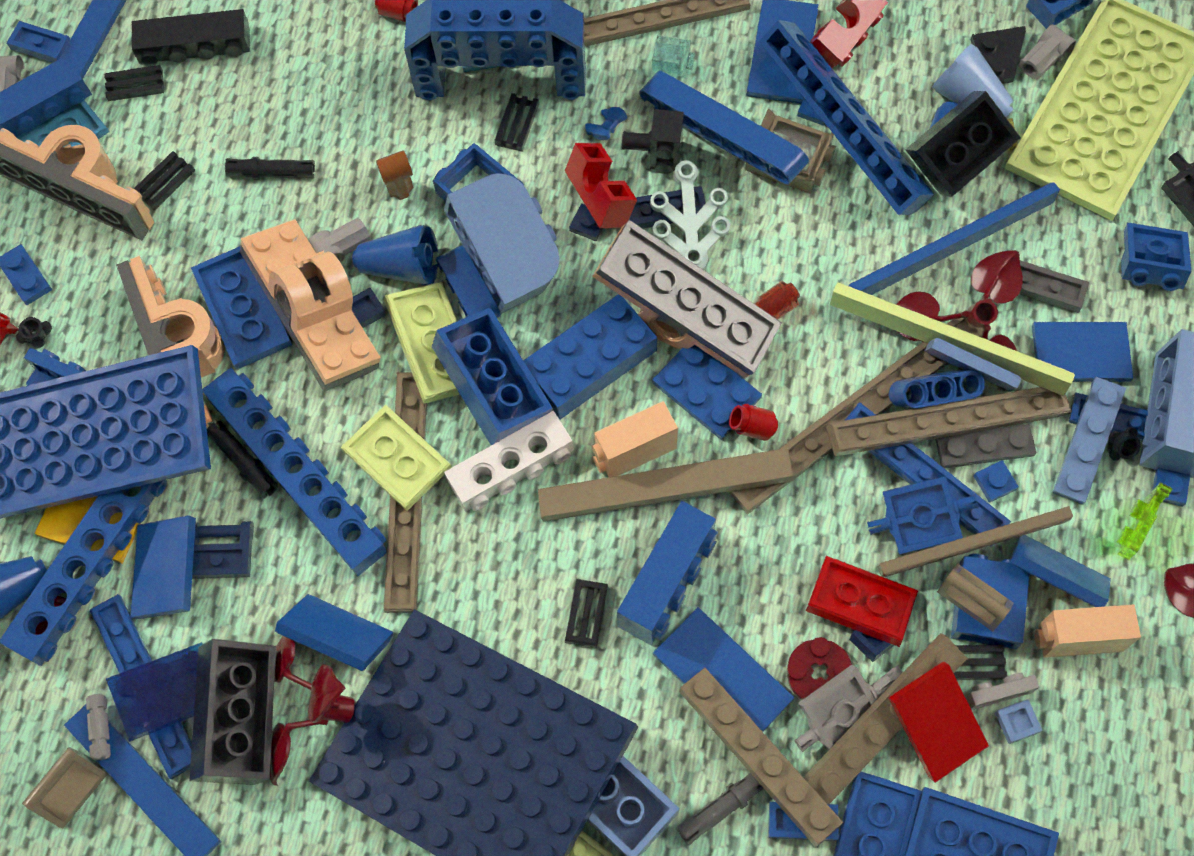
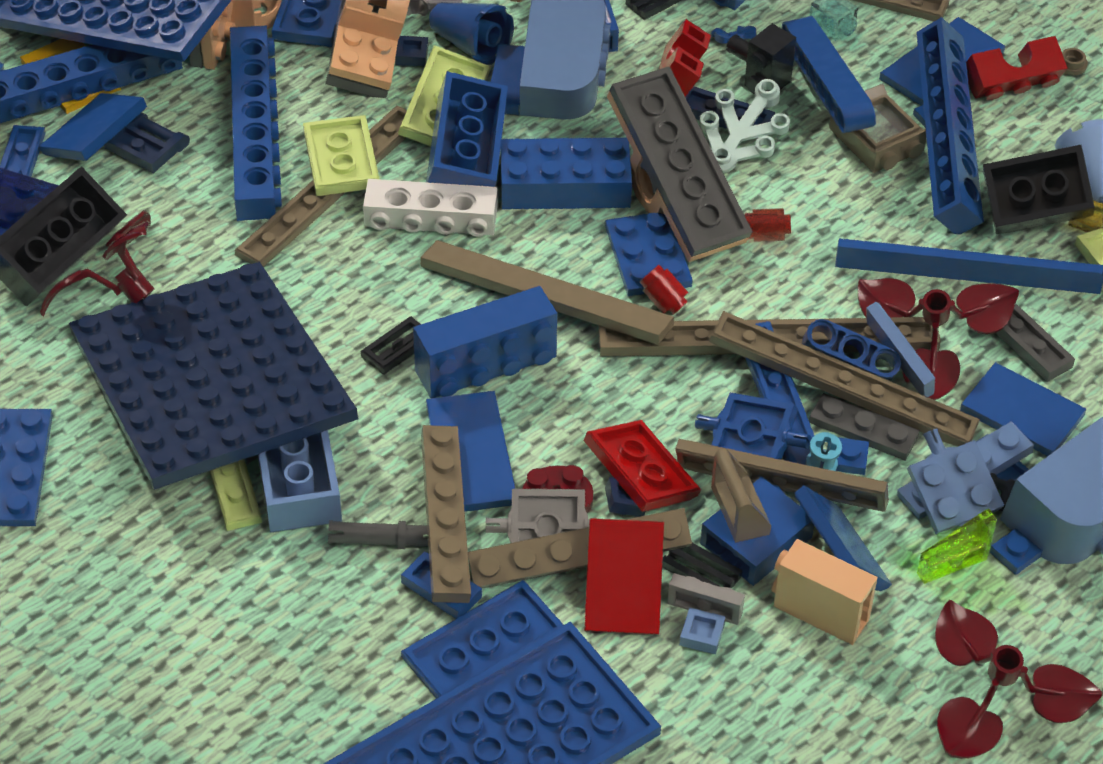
camera: 30 degrees right, 20 degrees down
black pin [207,421,278,498] -> none
blue tile [275,594,393,671] -> none
light nougat brick [592,401,678,477] -> none
yellowish green tile [830,283,1075,396] -> none
none -> medium azure bush [806,432,842,471]
none -> medium blue plate [907,429,1004,547]

